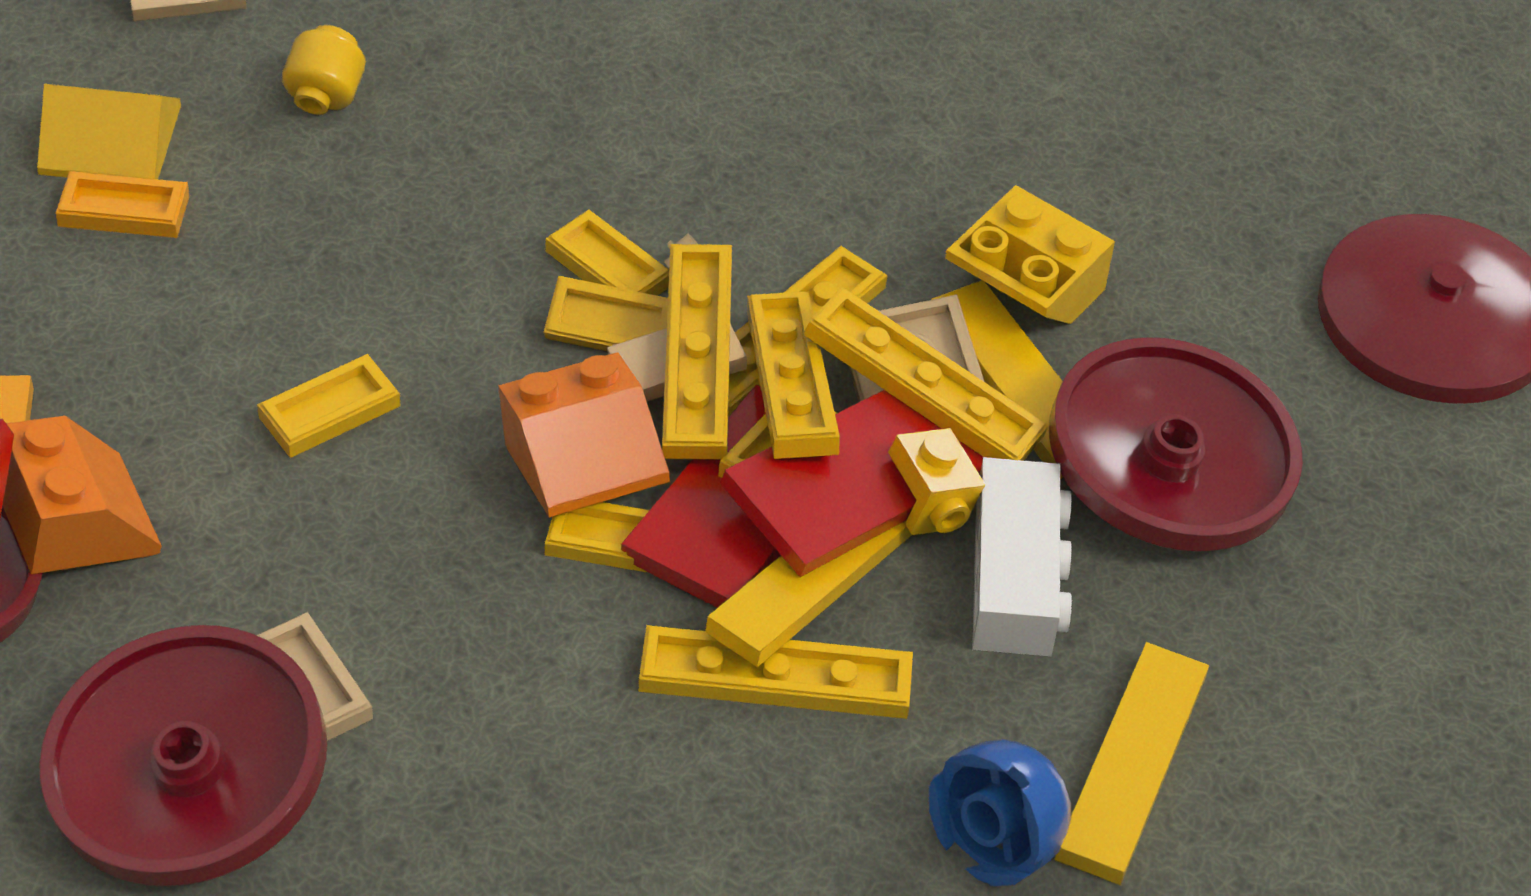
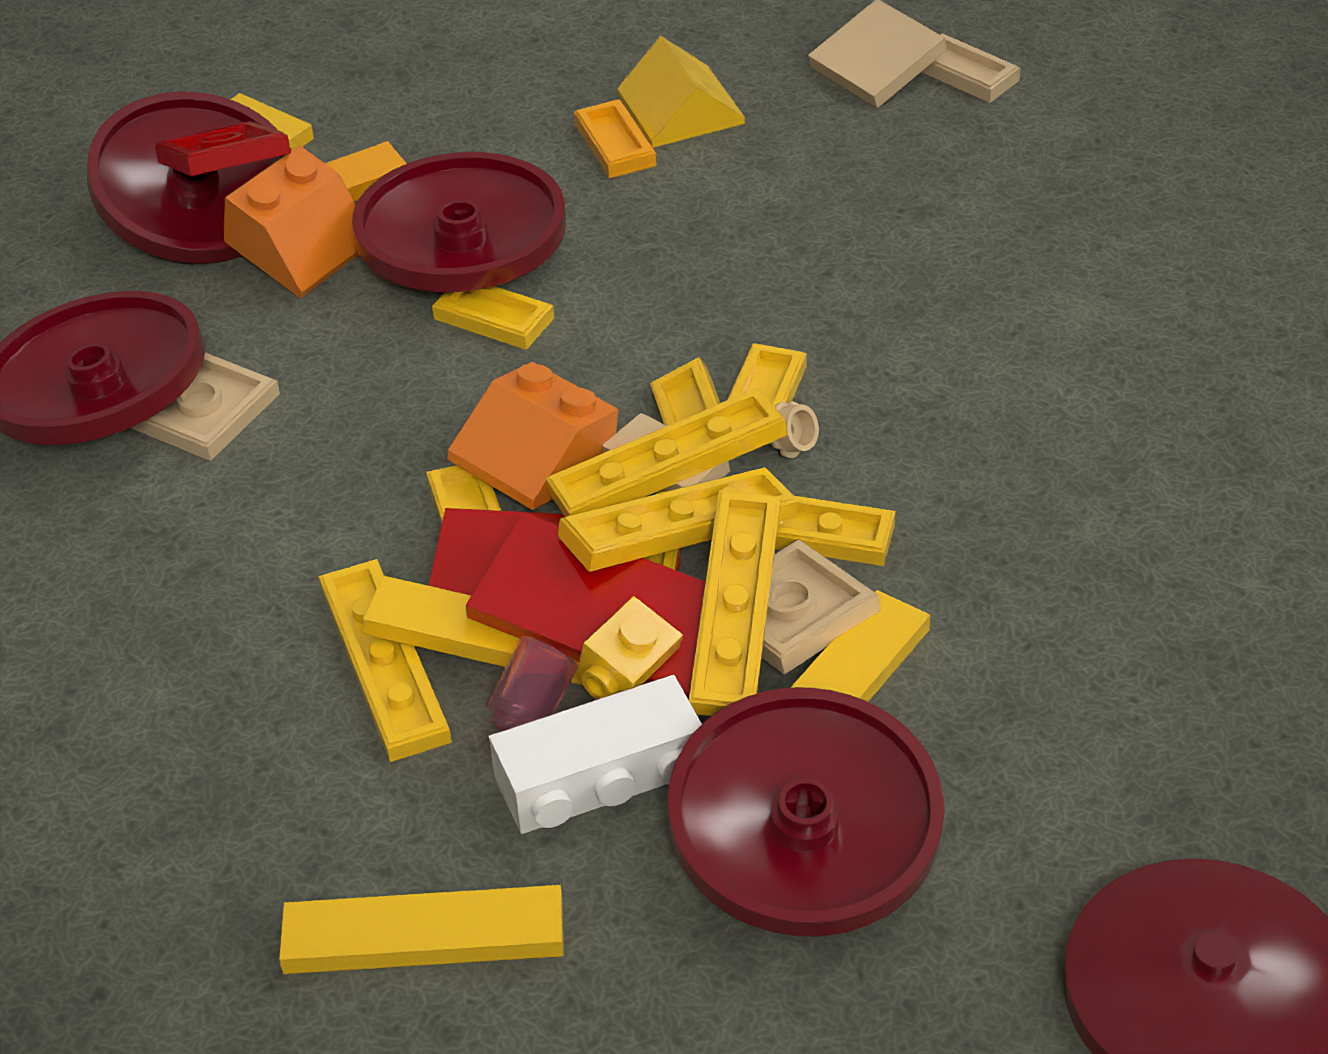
camera: 70 degrees right, 5 degrees down
yellow head [282,25,366,115] -> none
blue cylinder [929,739,1071,886] -> none
yellow slope [945,185,1115,324] -> none
none -> dark red dish [352,152,566,292]
none -> clear pink brick [485,636,579,731]

